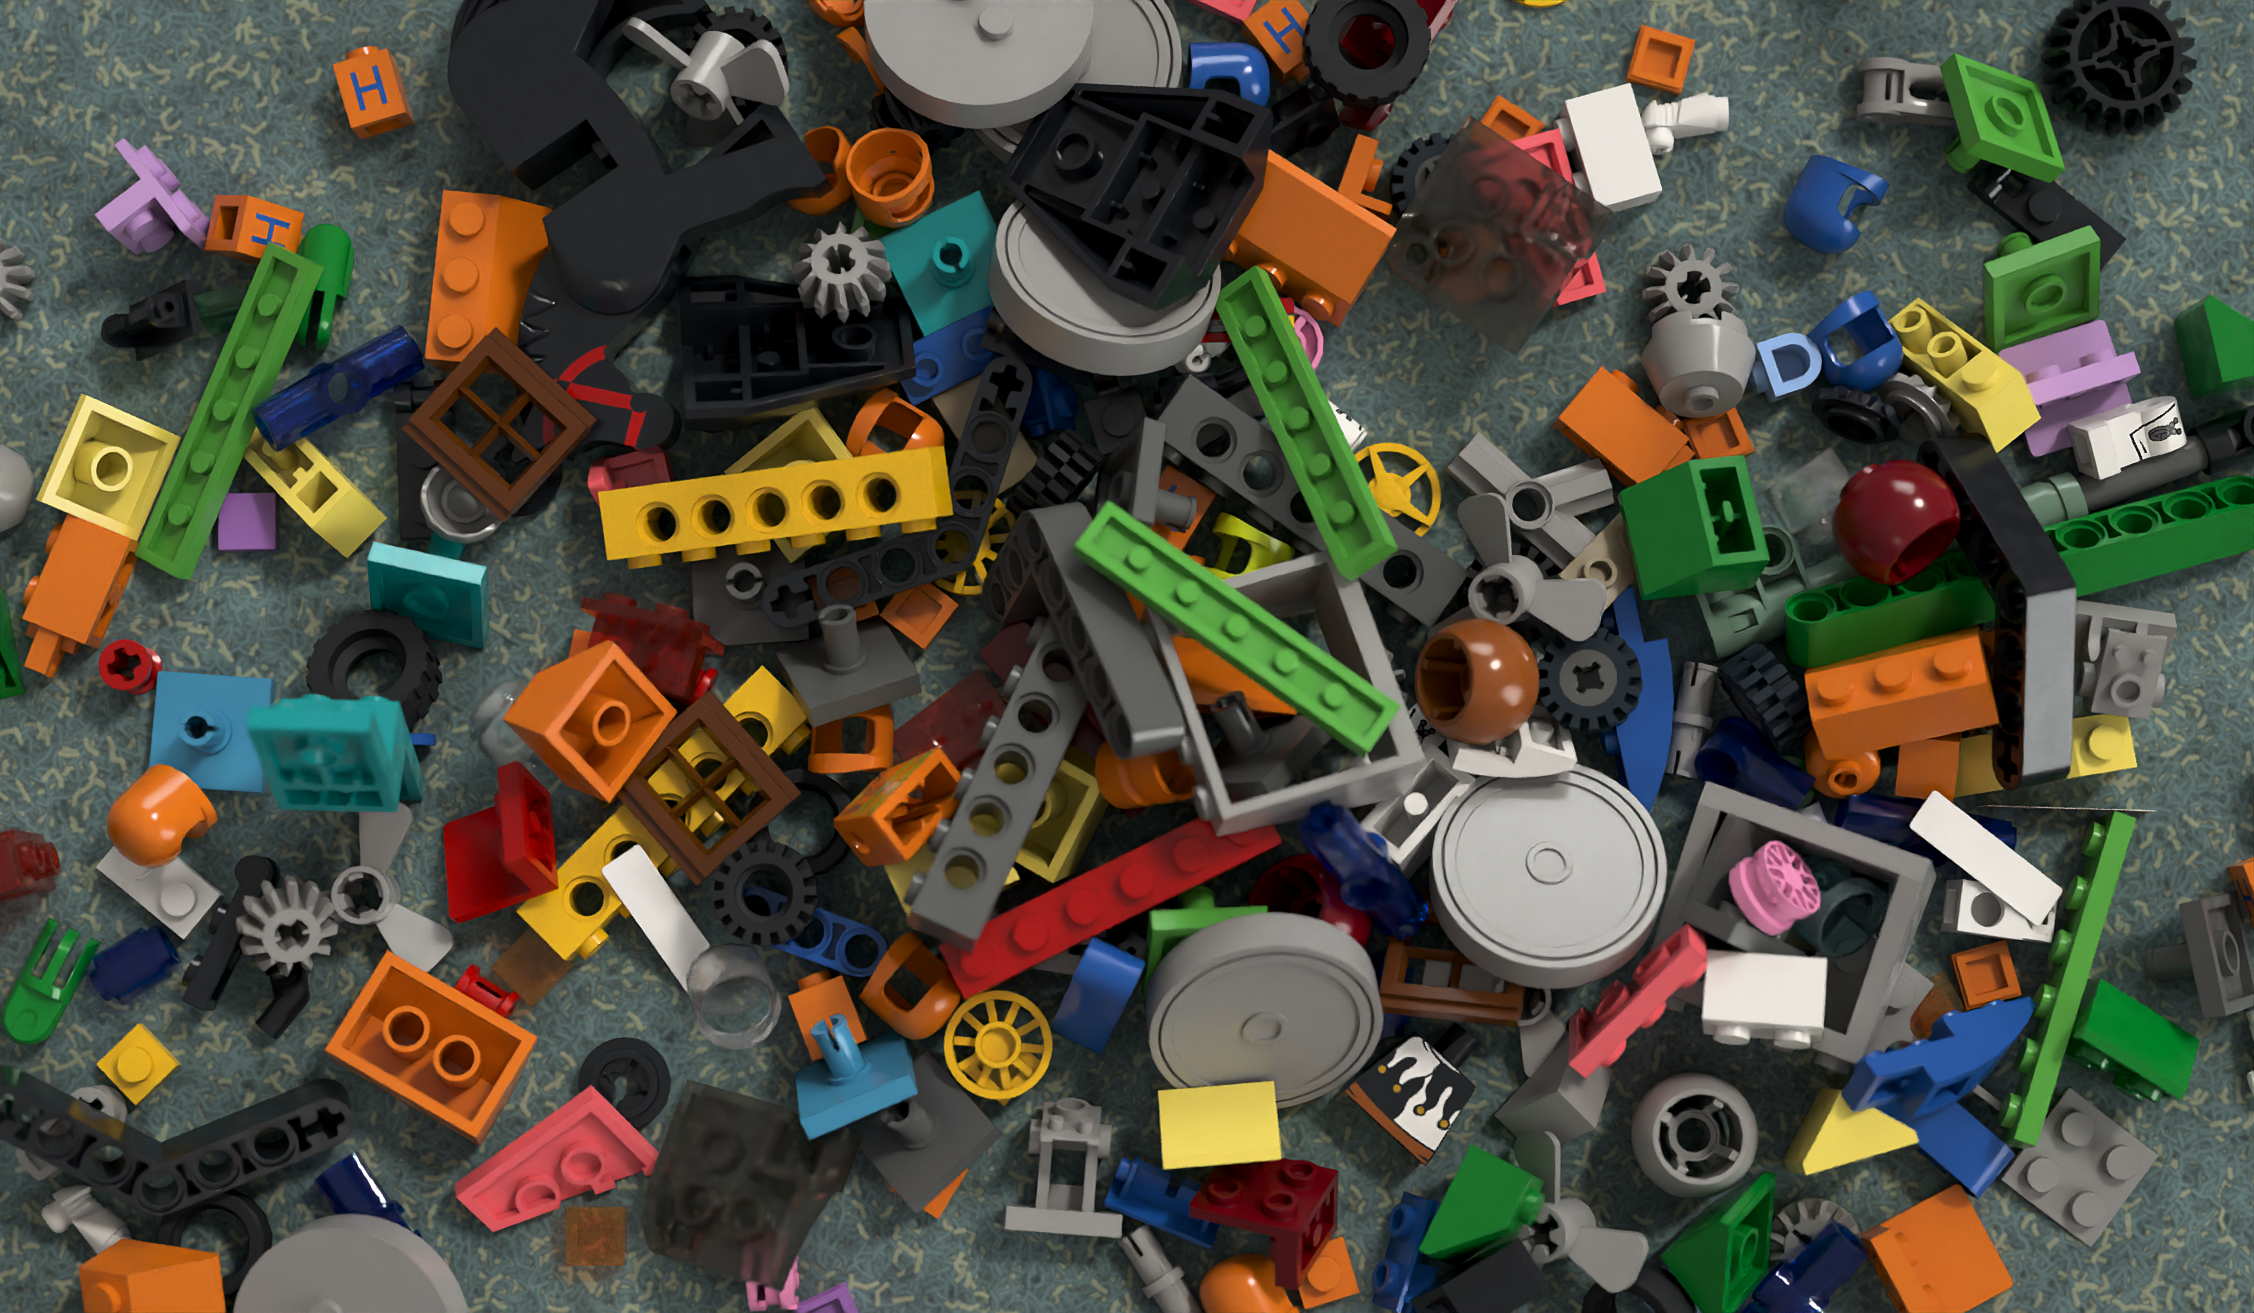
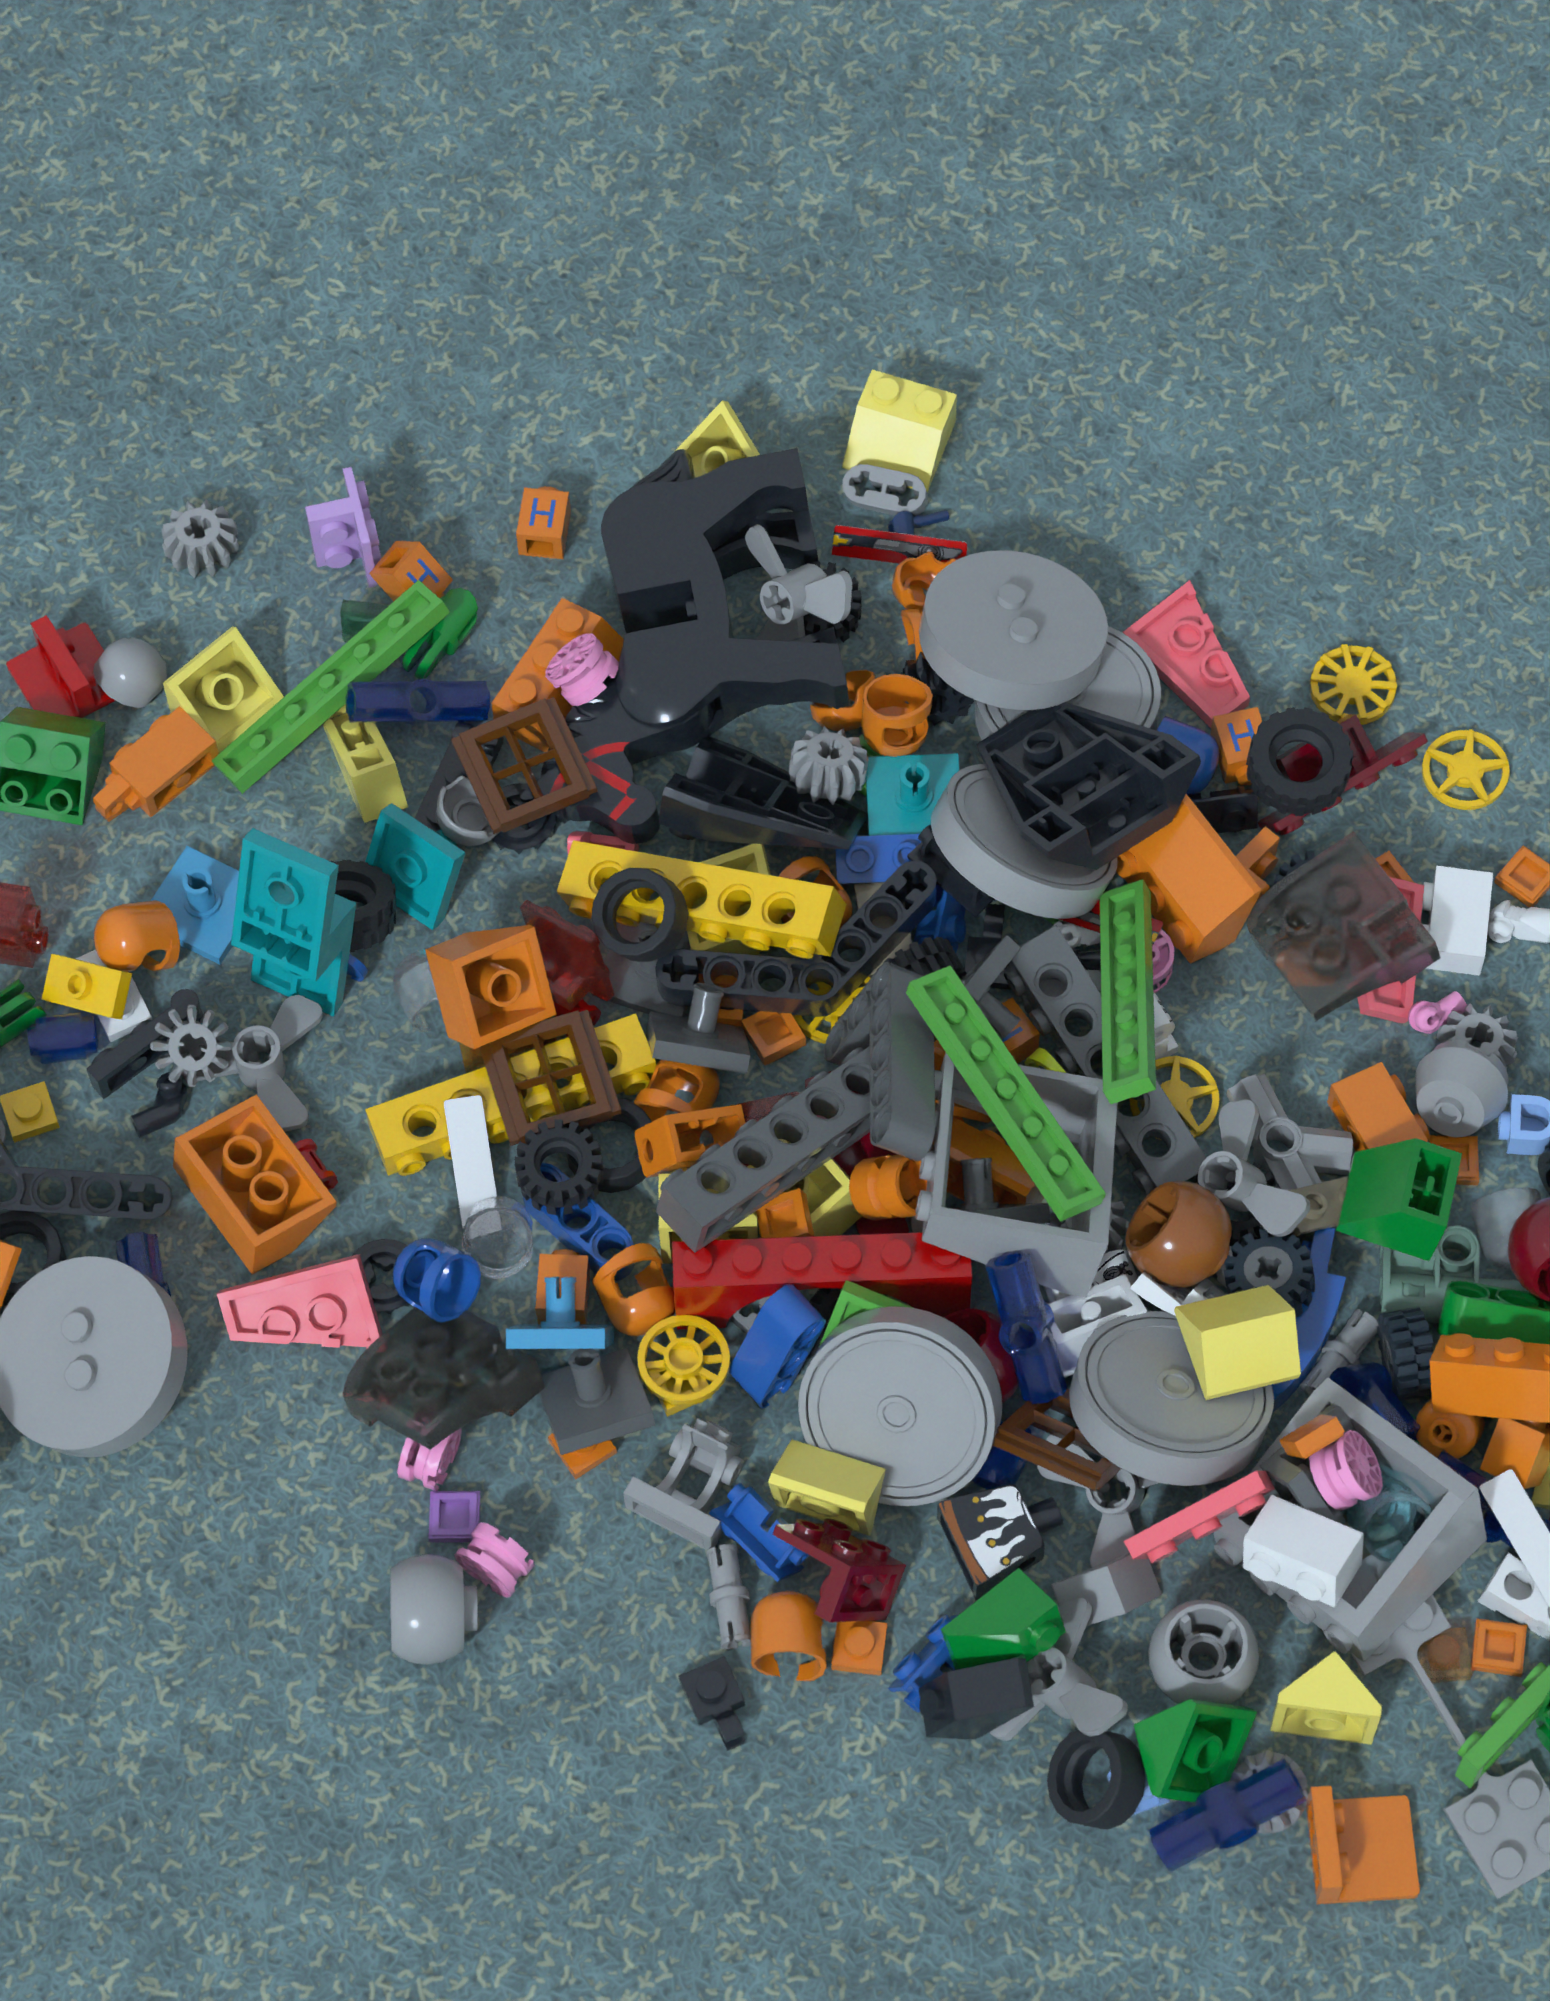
camera: 30 degrees right, 20 degrees down
red bush [98,639,163,695] -> none
black hinge [101,279,199,361] -> none
medium lavender tile [218,492,279,552] -> none
red bracket [443,760,559,924] -> none
clear orange plate [491,927,575,1007] -> none
clear orange plate [566,1206,627,1266] -> none
blue slope [1841,996,2036,1119] -> none
blue beam [1874,1047,2015,1200] -> none
none -> yellow plate [41,954,132,1020]
none -> blue helmet [393,1238,481,1322]
none -> bright pink wheel [545,633,619,706]
none -> black tyre [591,868,688,962]
none -> orange plate [756,1188,814,1238]
none -> light yellow slope [1174,1285,1301,1400]
none -> orange tile [1279,1414,1345,1459]
none -> bright pink arm [1408,991,1467,1034]

